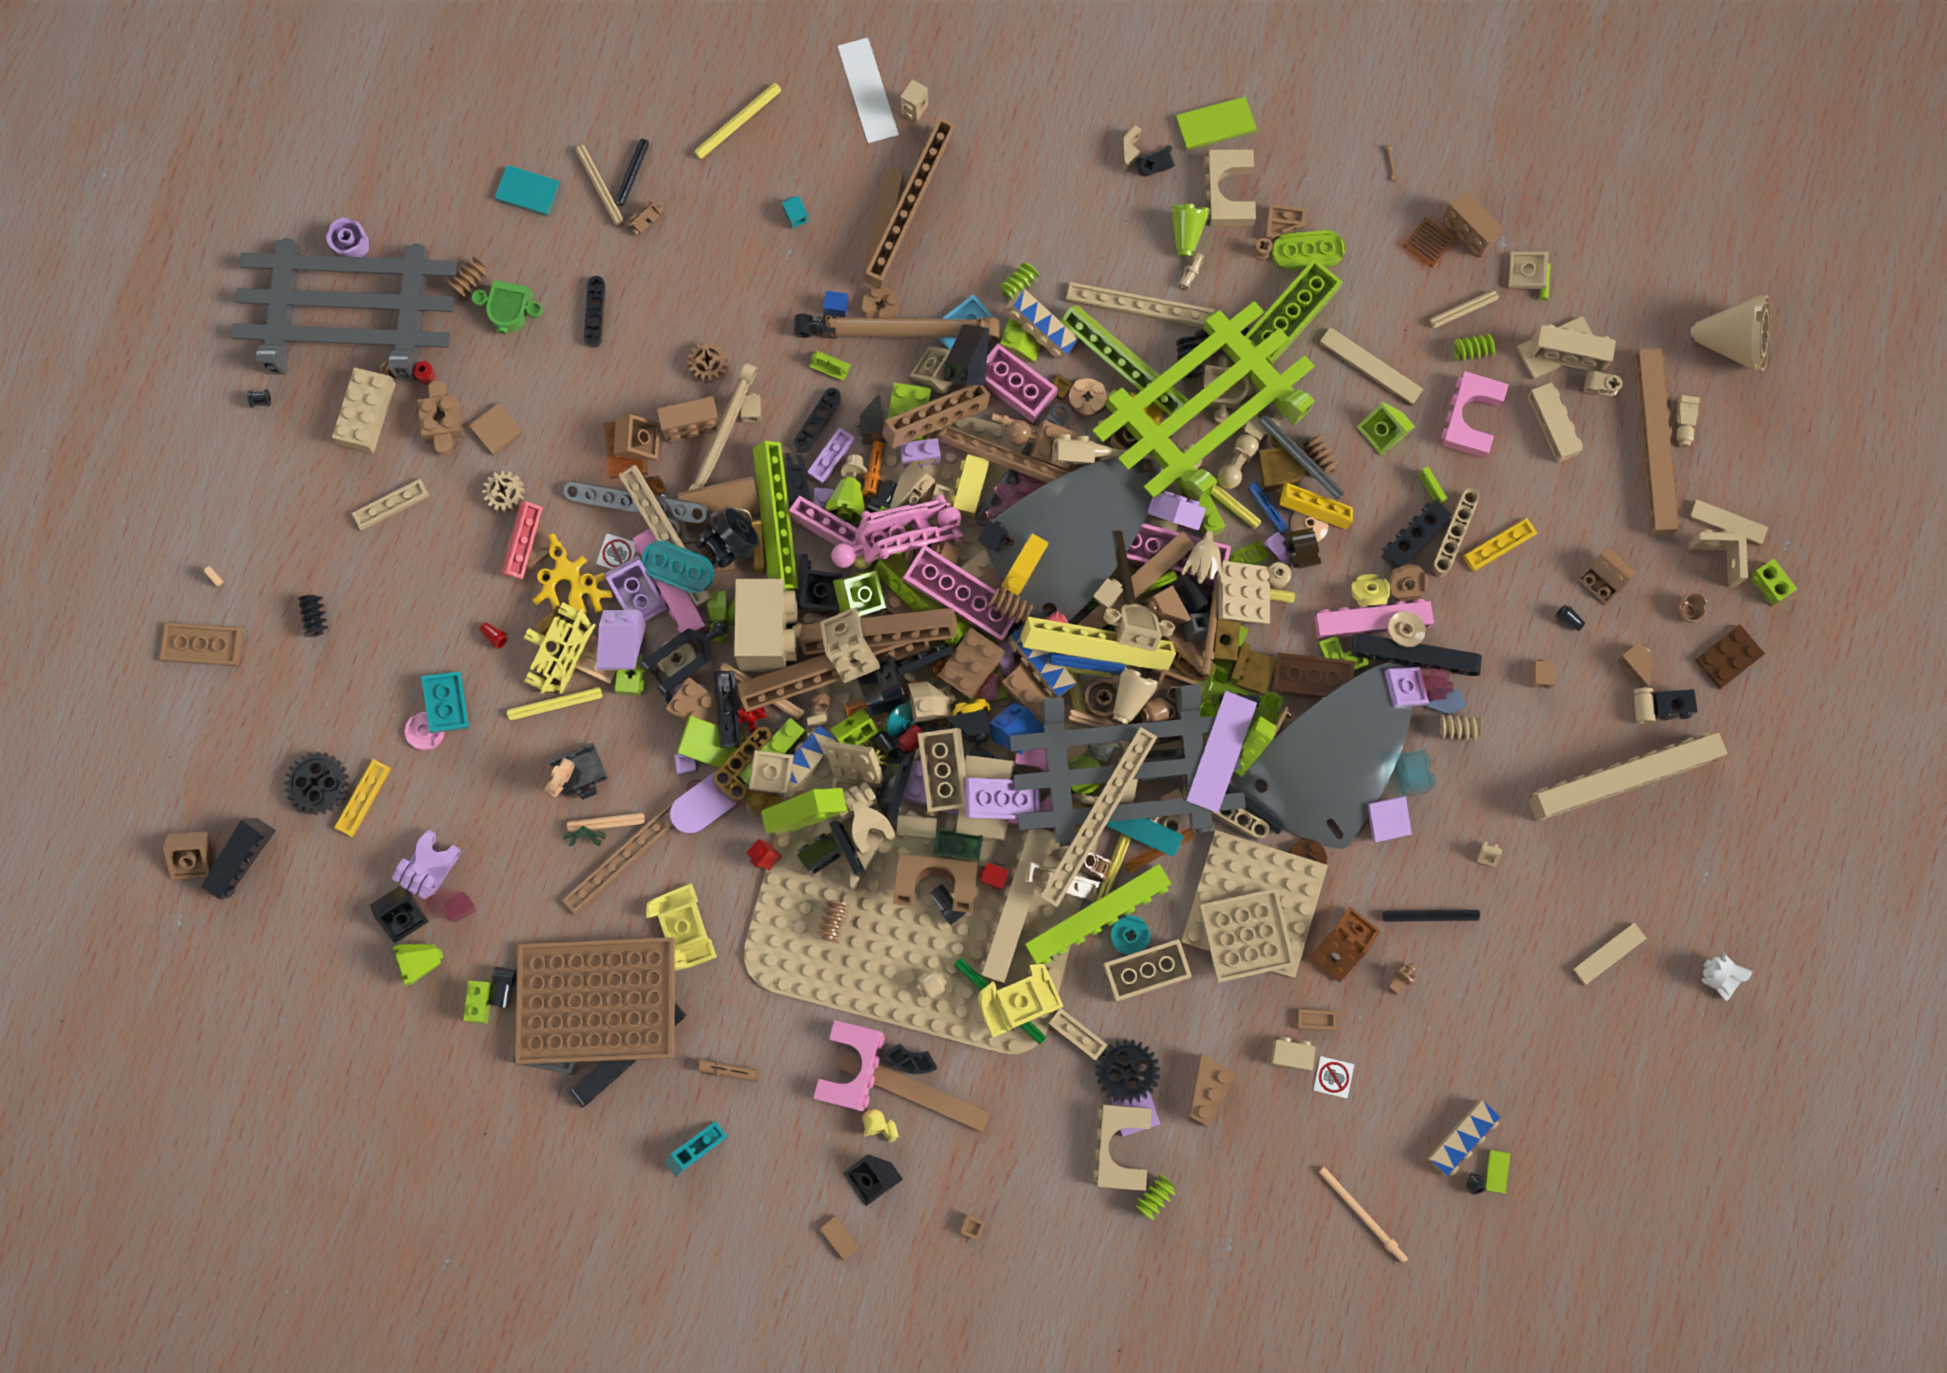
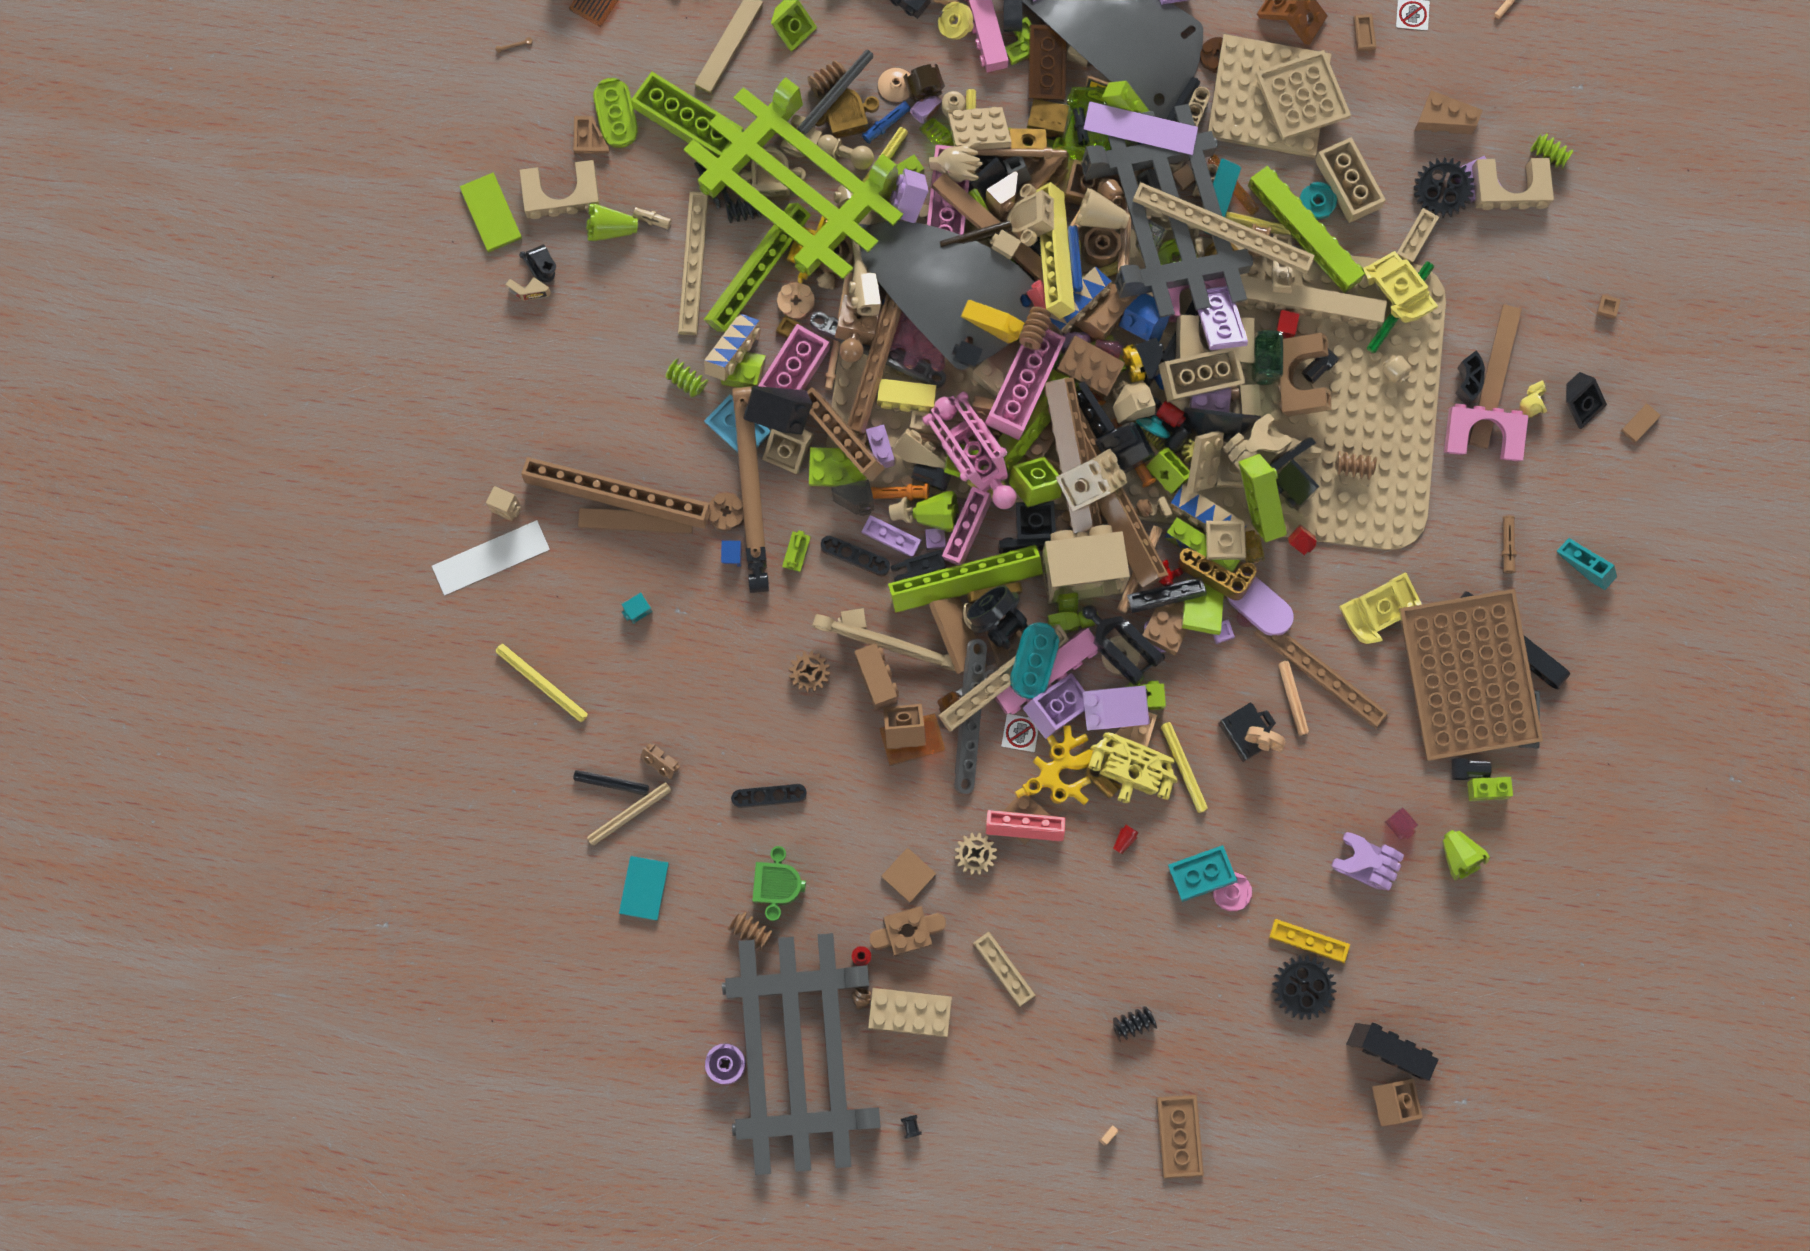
camera: 95 degrees left, 0 degrees up
black slope [370,886,429,943] -> none
clear green arm [563,826,606,846] -> none
medium nougat bush [1254,238,1273,260] -> none
tan brick [1270,1037,1316,1071] -> none
yellow slope [1280,483,1353,529] -> none

